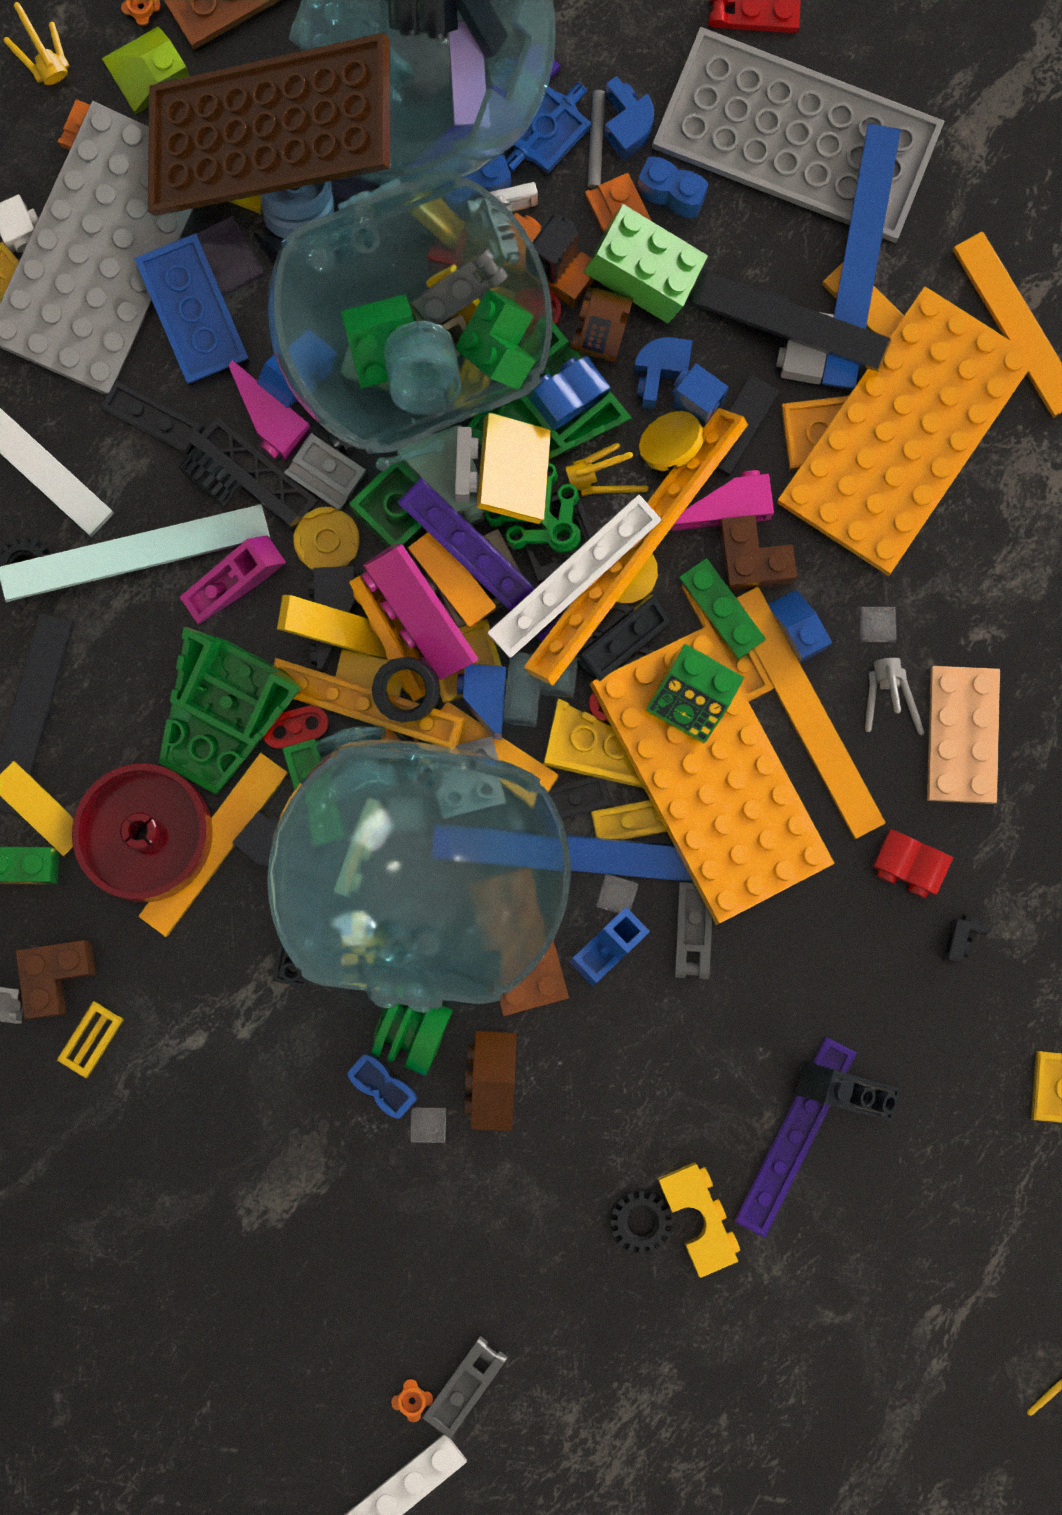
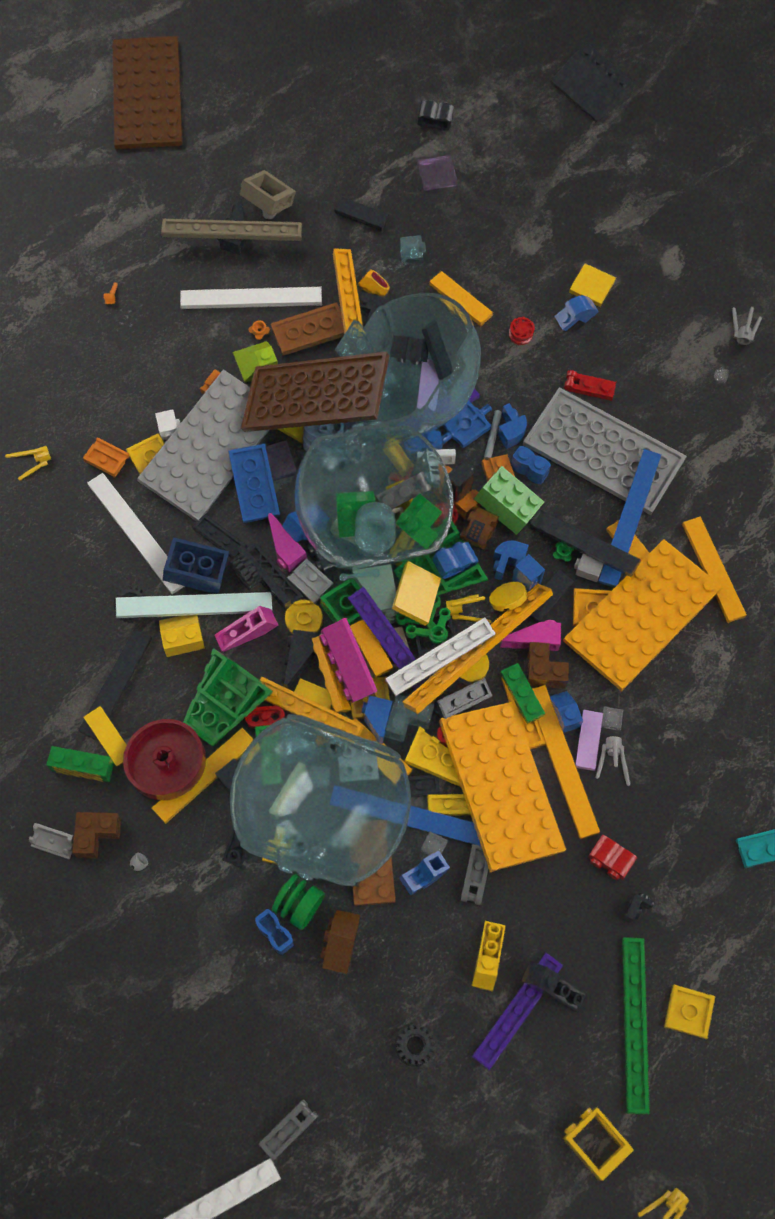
camera: 10 degrees right, 15 degrees down
yellow plant [3,2,70,85] -> none
yellow tile [57,1001,124,1078] -> none
yellow tile [277,595,387,659] -> none
black tyre [372,657,440,723] -> none
orange plate [391,1379,433,1422] -> none
clear plate [411,1107,446,1143] -> none
light grey plate [455,427,478,503] -> none
green slope [645,644,744,744] -> none
yellow arch [657,1162,741,1278] -> none
light nougat plate [927,666,1000,804] -> none
none -> light grey hinge [130,853,148,871]
none -> yellow slope [159,615,205,657]
none -> dark blue brick [162,537,229,594]
none -> yellow slope [472,921,505,991]
none -> green plate [553,542,574,562]
none -> yellow window [563,1107,634,1181]
none -> lavender tile [575,710,603,771]
none -> green tile [622,938,650,1114]

